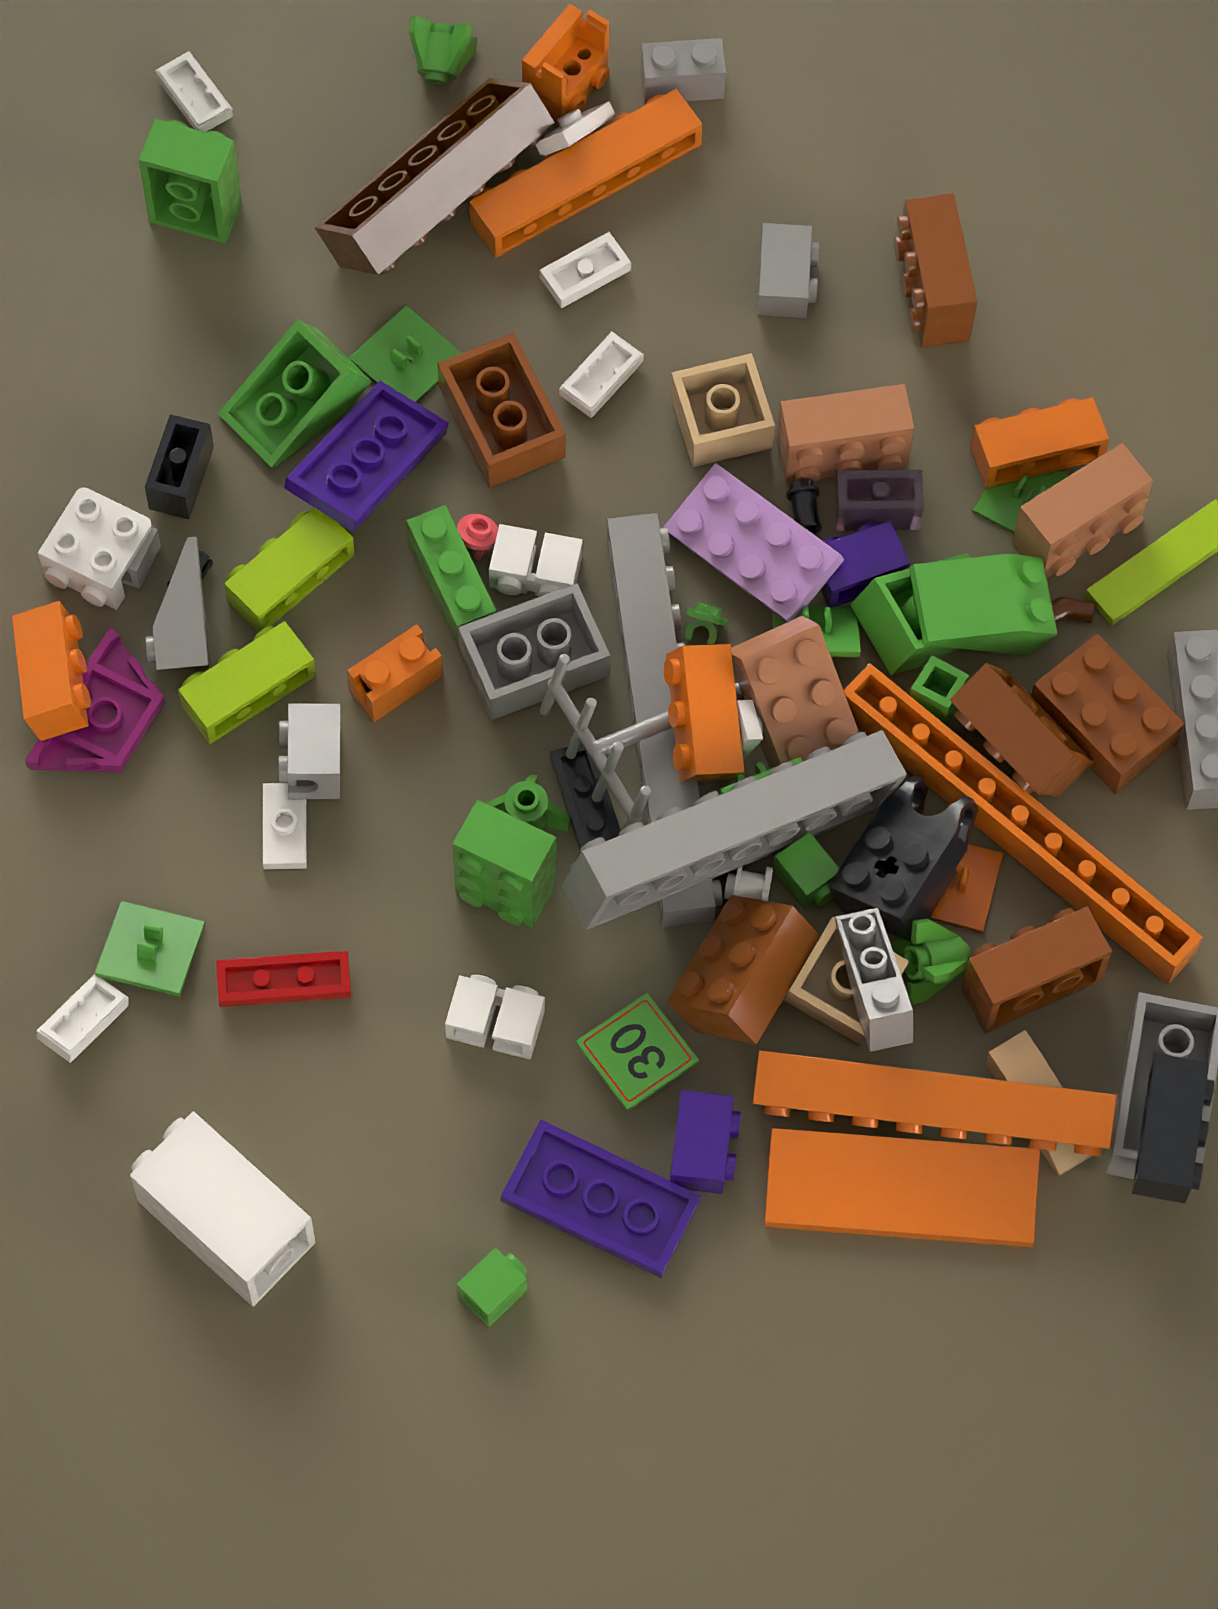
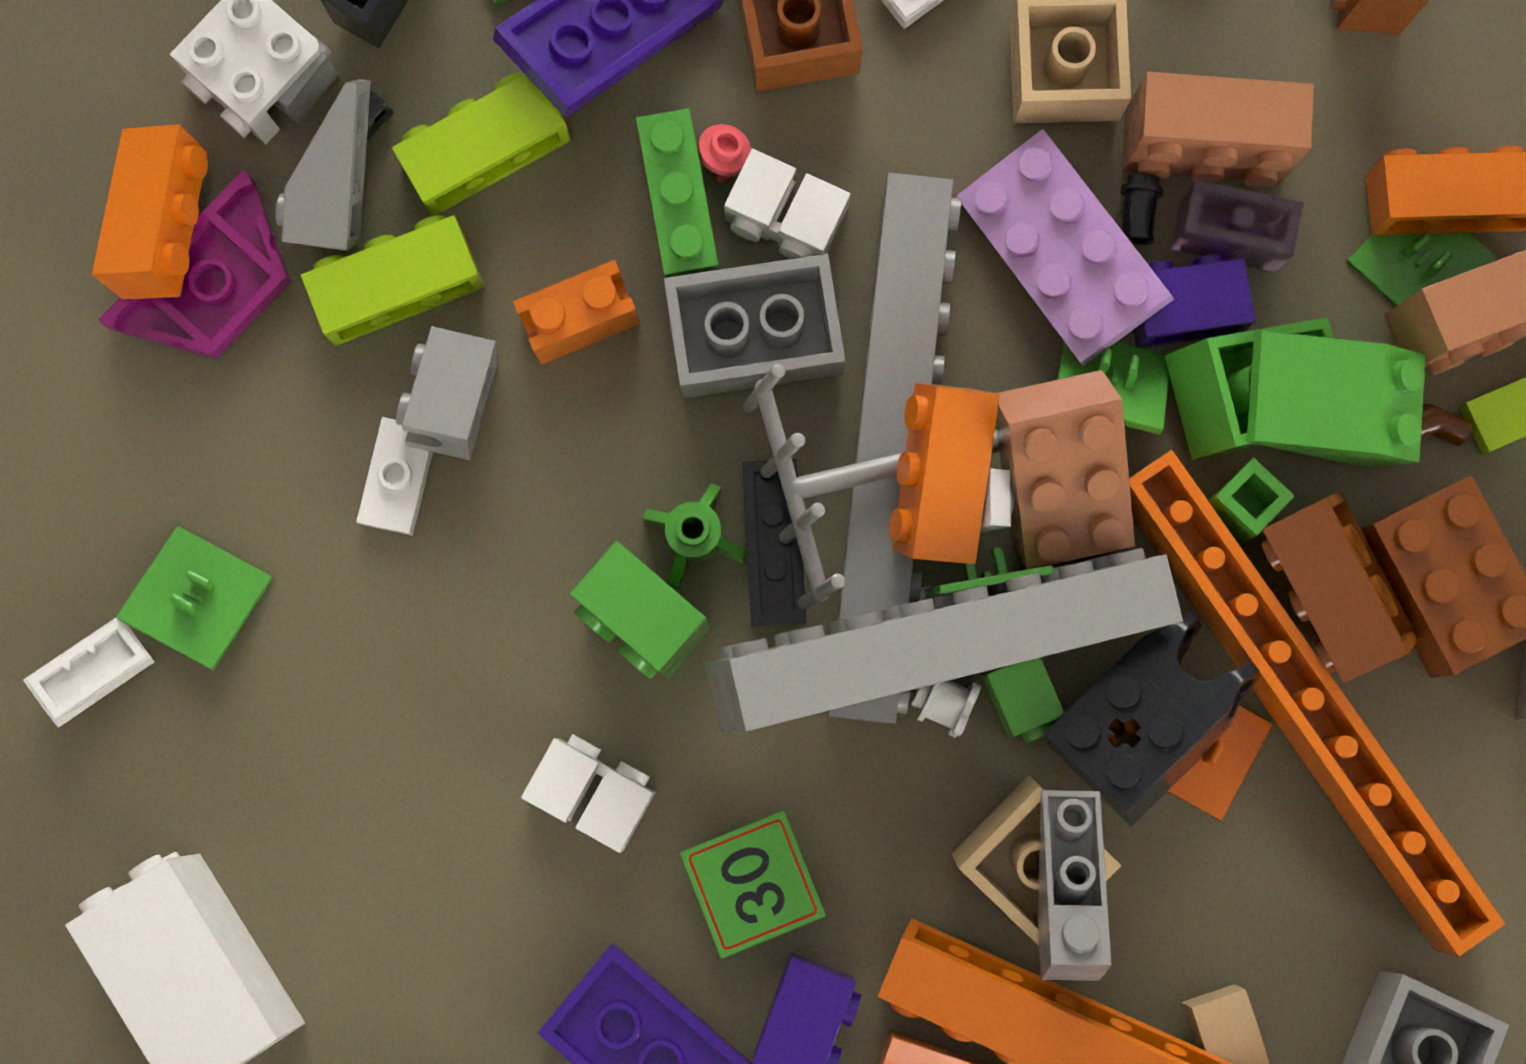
camera: 15 degrees right, 15 degrees up
red plate [216,950,351,1007] -> none
dark orange brick [667,895,821,1045] -> none
bright green plate [685,602,728,645] -> none
bright green brick [890,918,971,1004] -> none
dark orange brick [961,906,1112,1033] -> none

